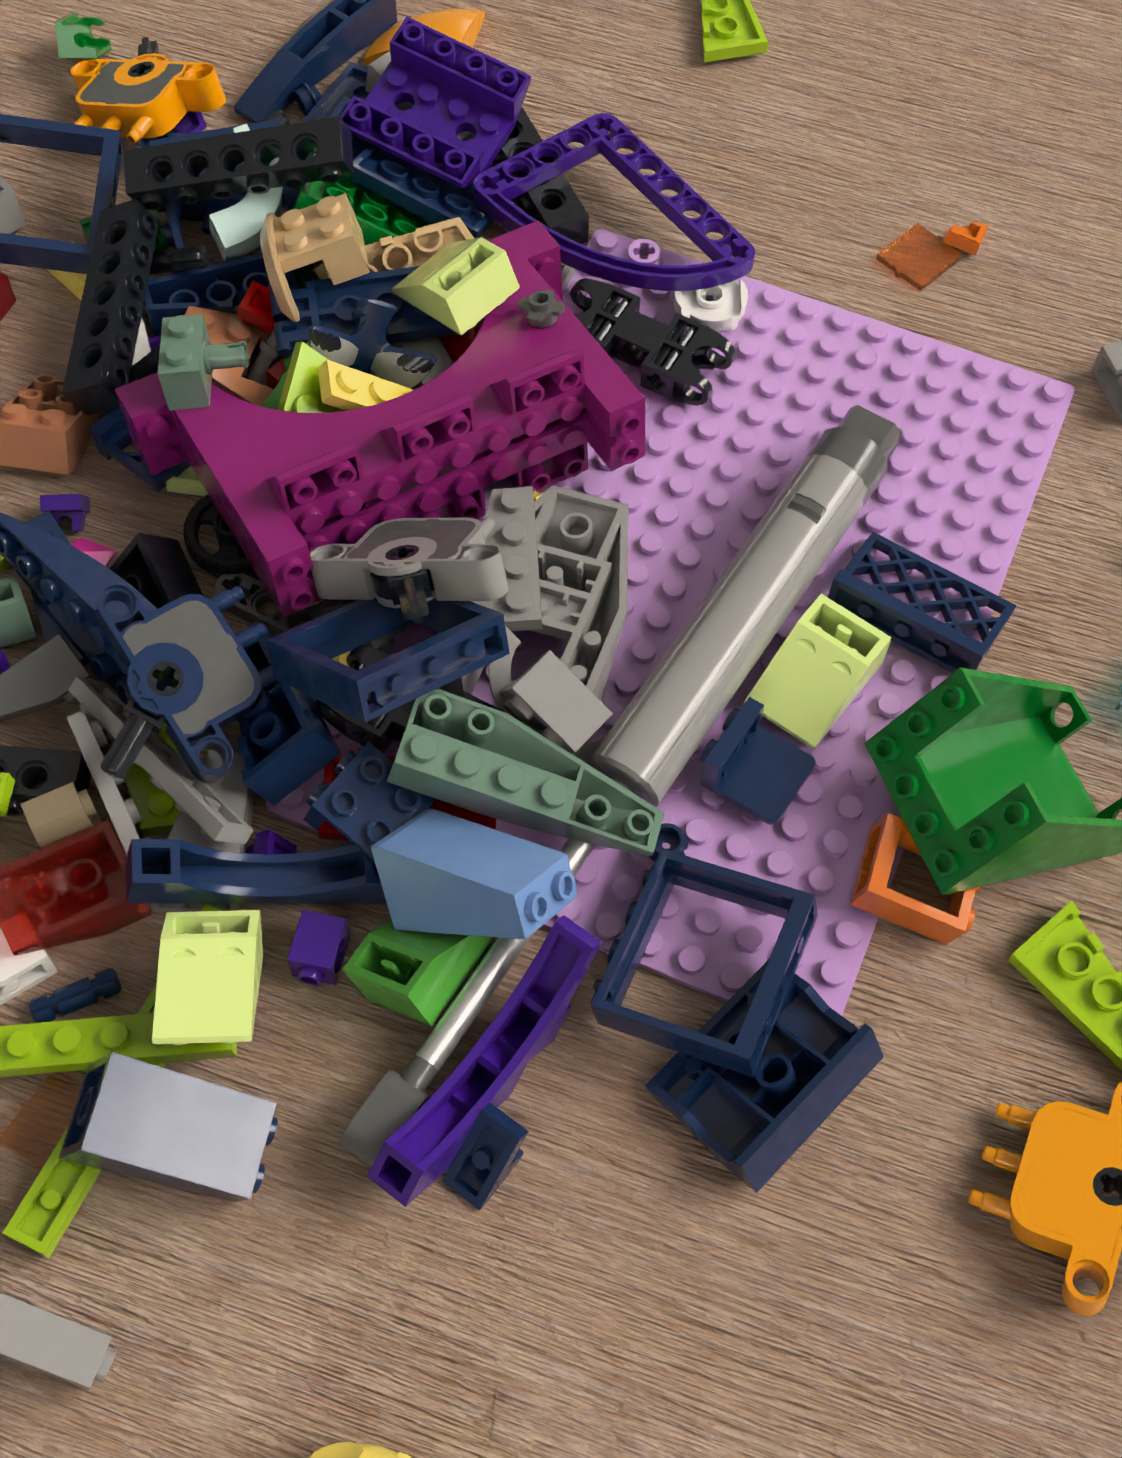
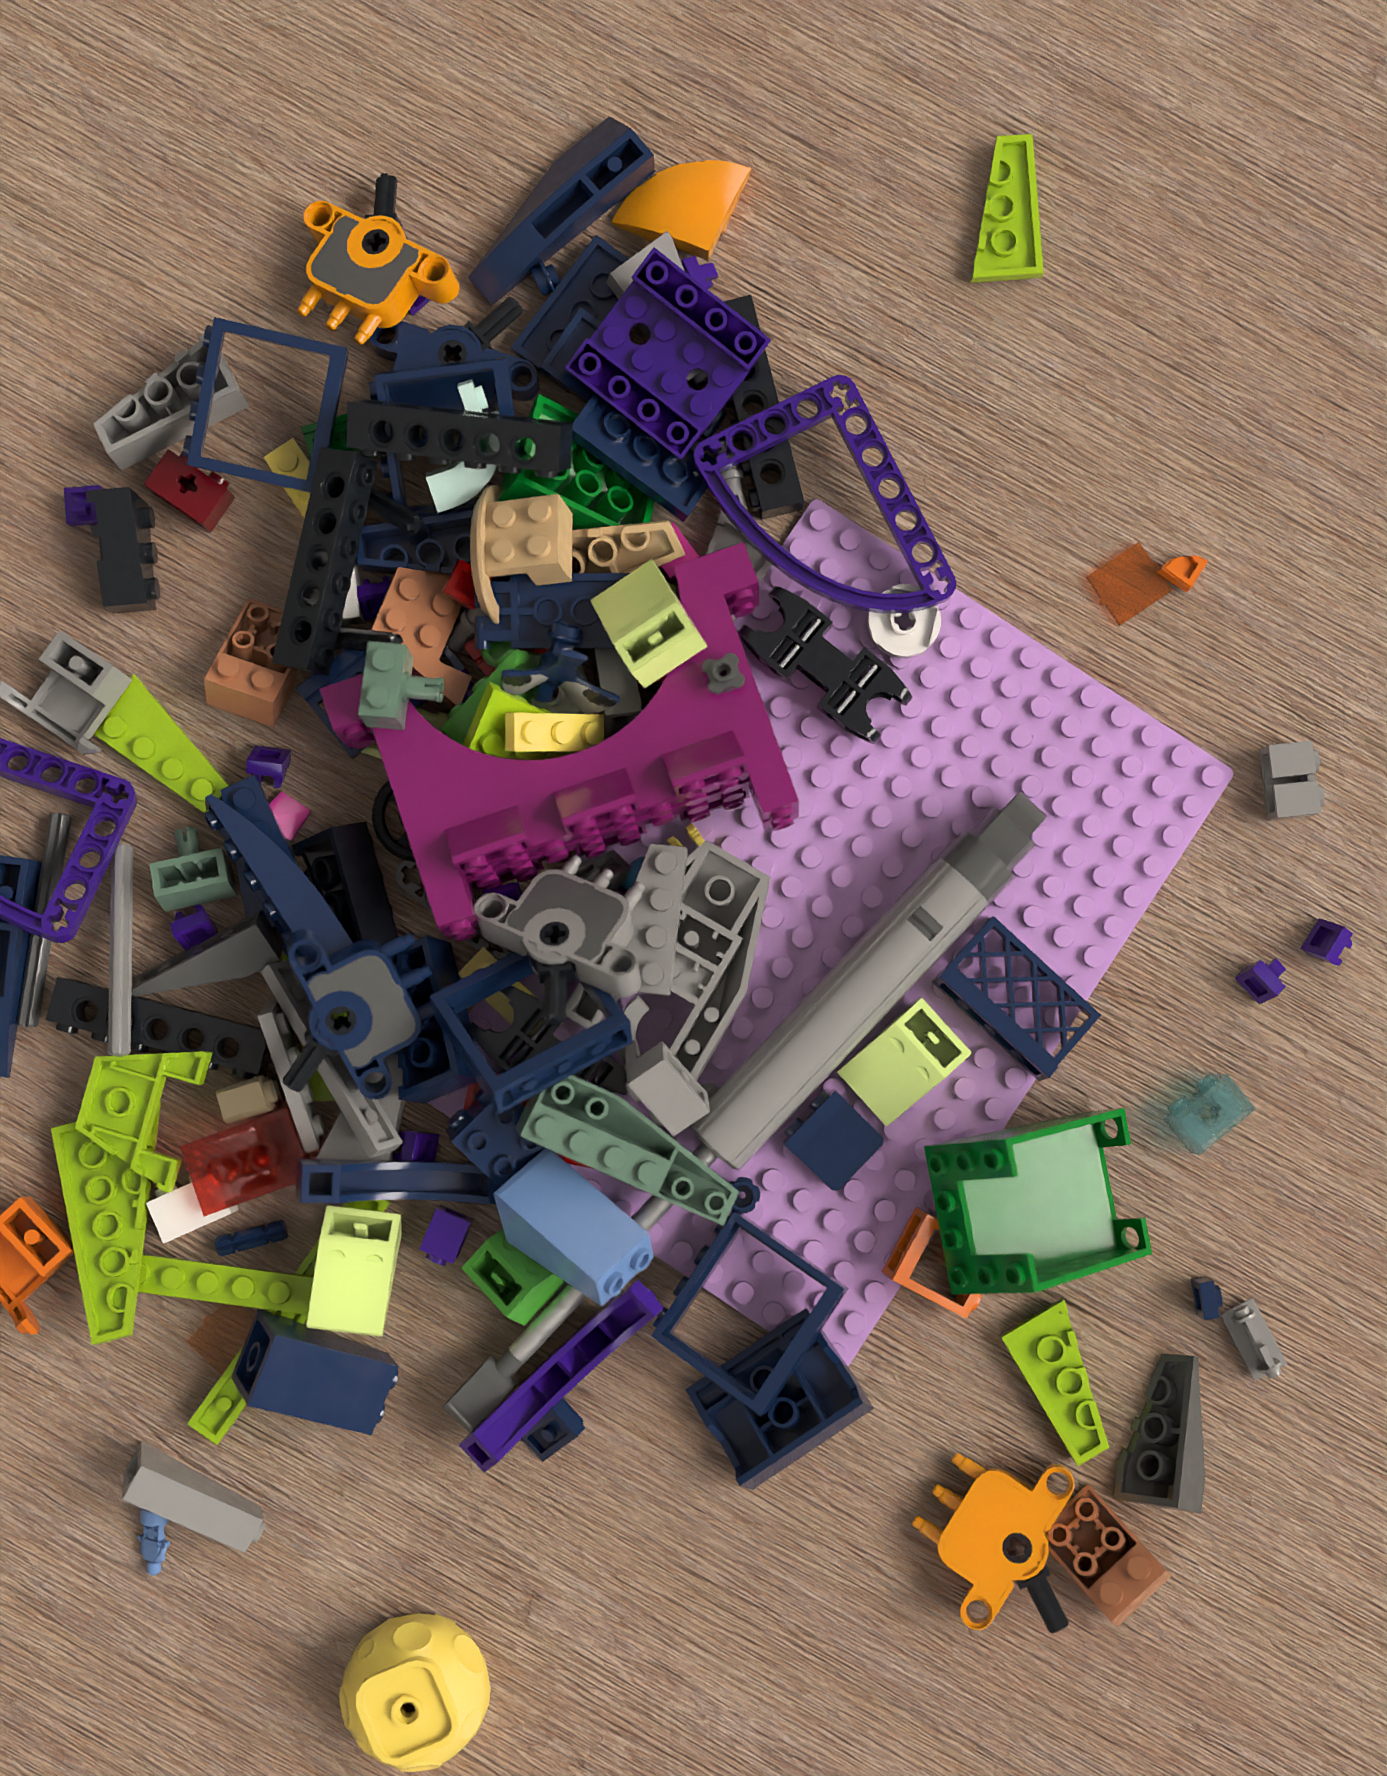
camera: 15 degrees right, 25 degrees up
green hinge [55,13,111,58] -> none
lavender bush [627,239,660,265] -> none

